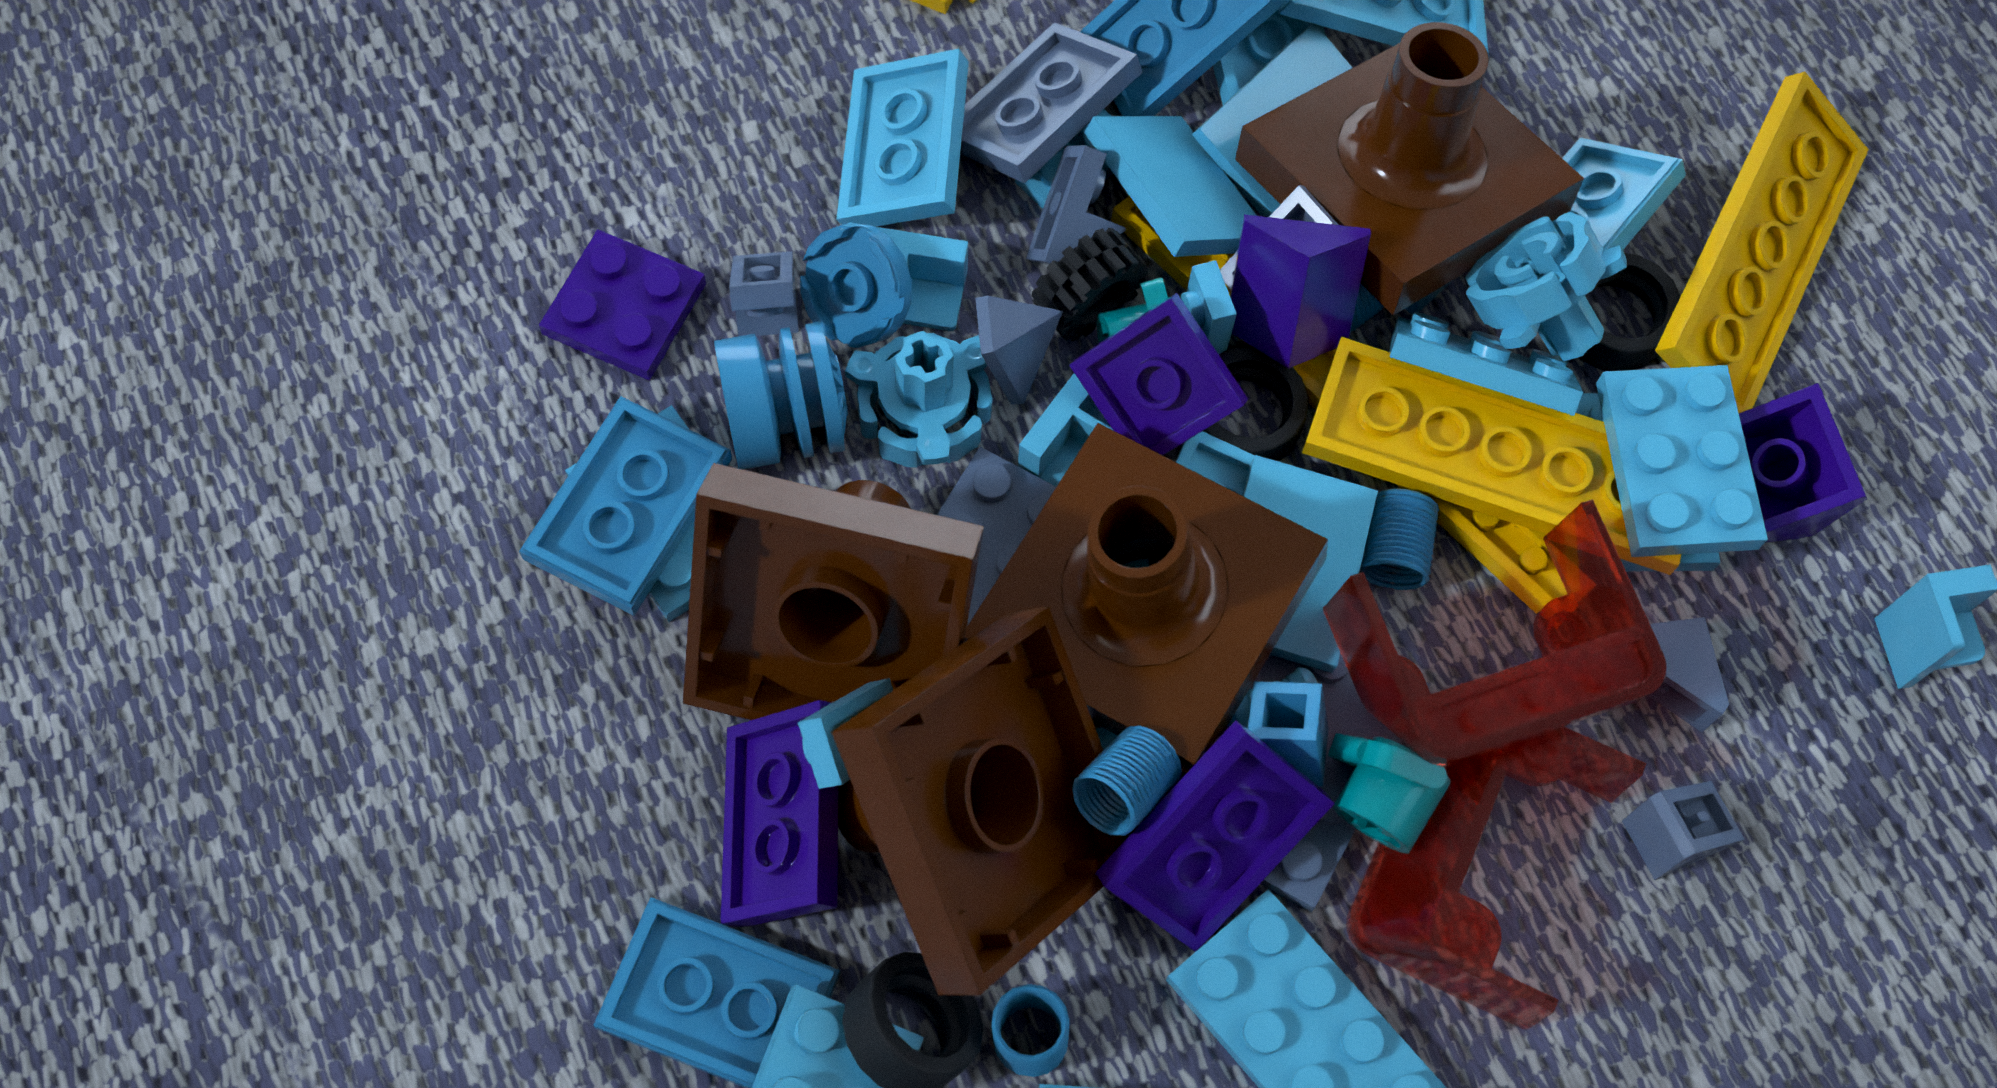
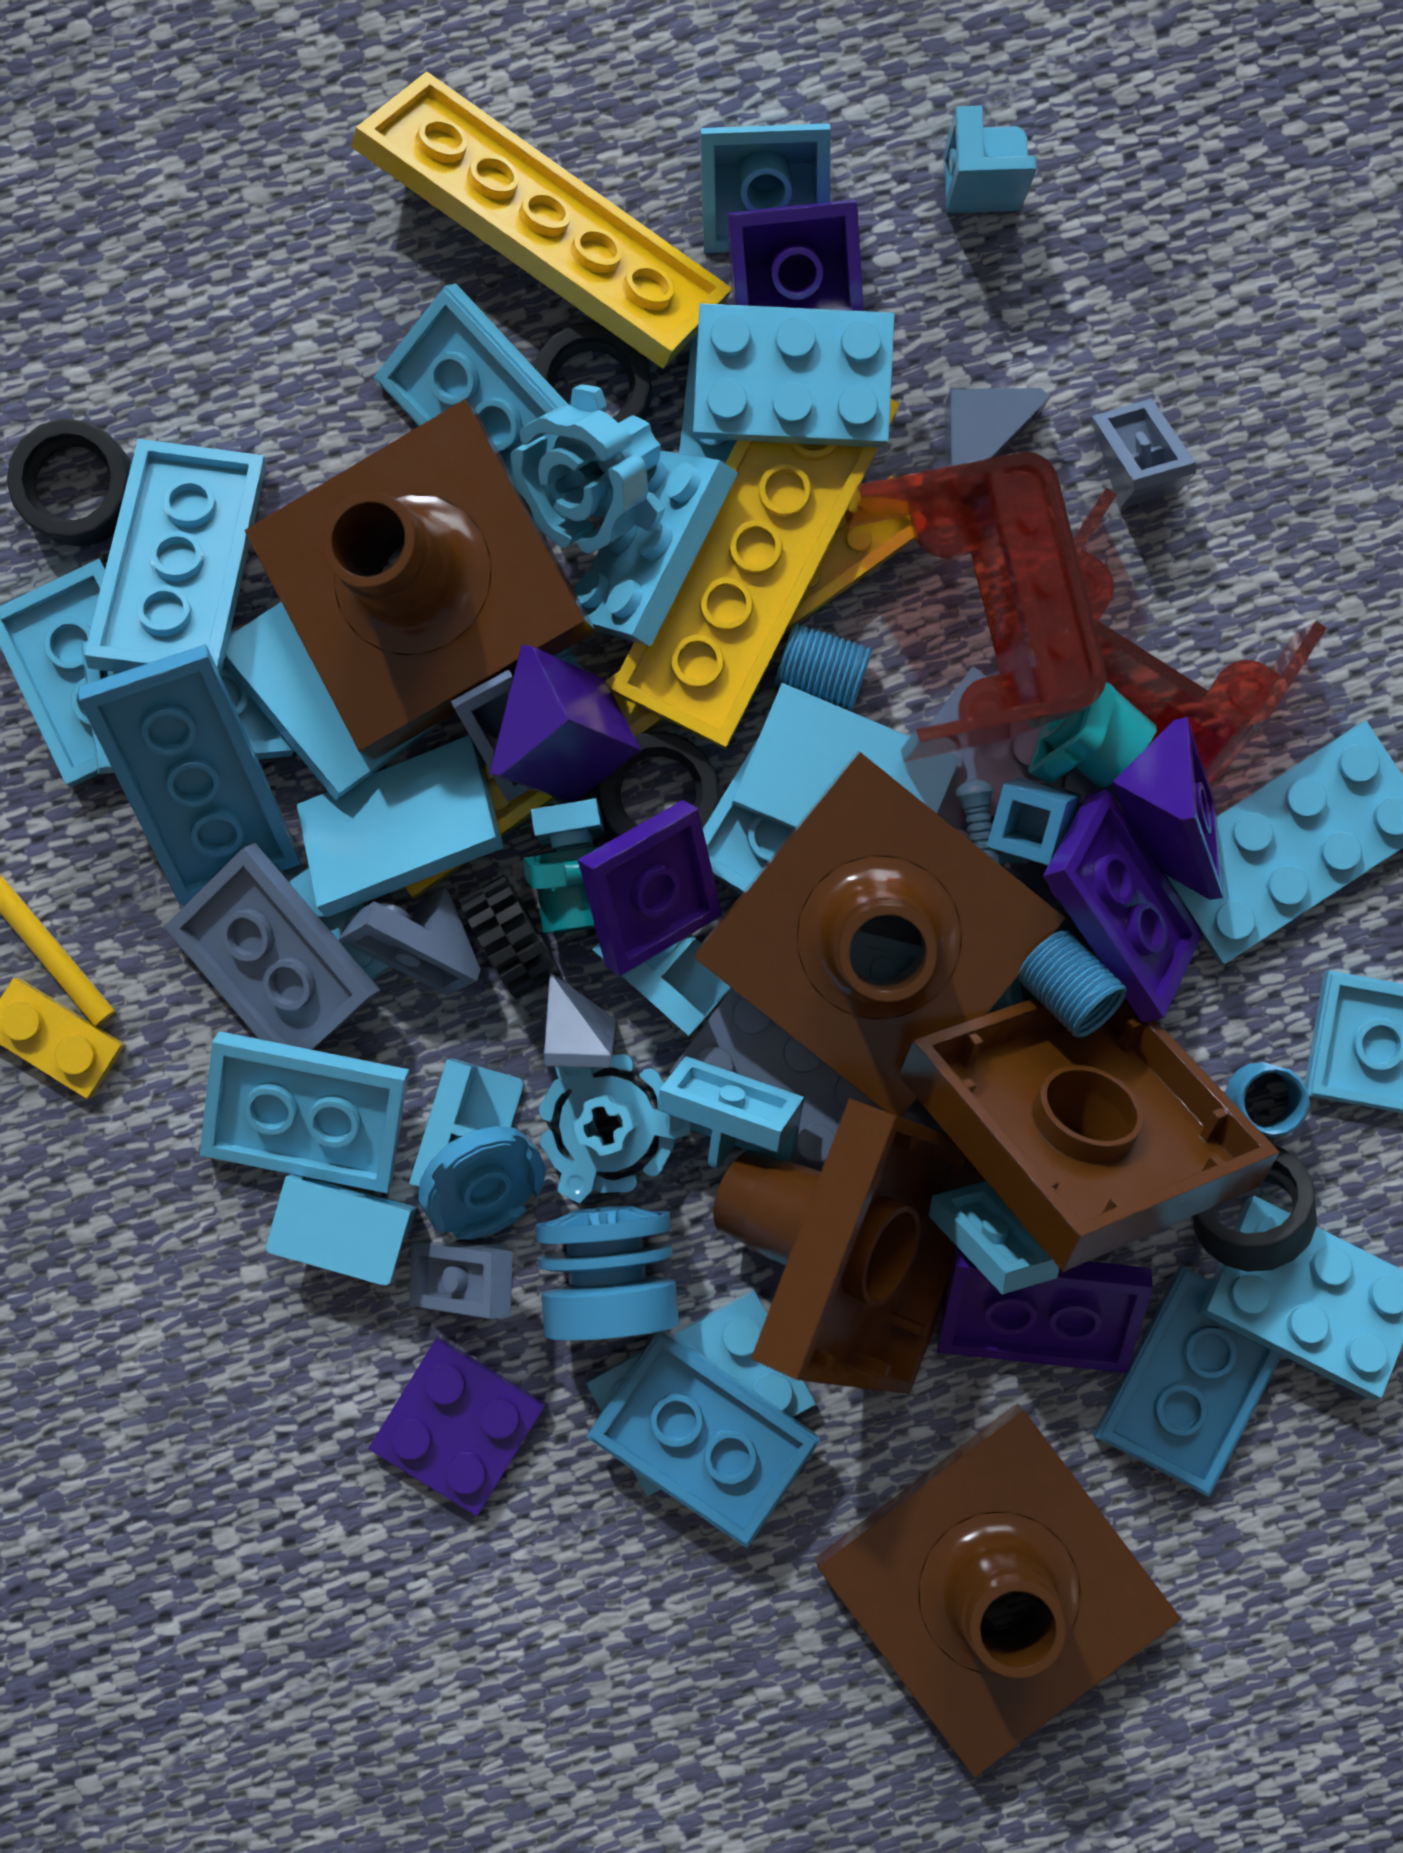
camera: 80 degrees left, 20 degrees up
none -> medium azure panel [266,1174,417,1286]
none -> medium azure panel [657,1056,804,1169]
none -> medium azure slope [701,124,830,253]
none -> reddish brown piece [815,1403,1181,1777]
none -> dark purple slope [1113,717,1223,900]

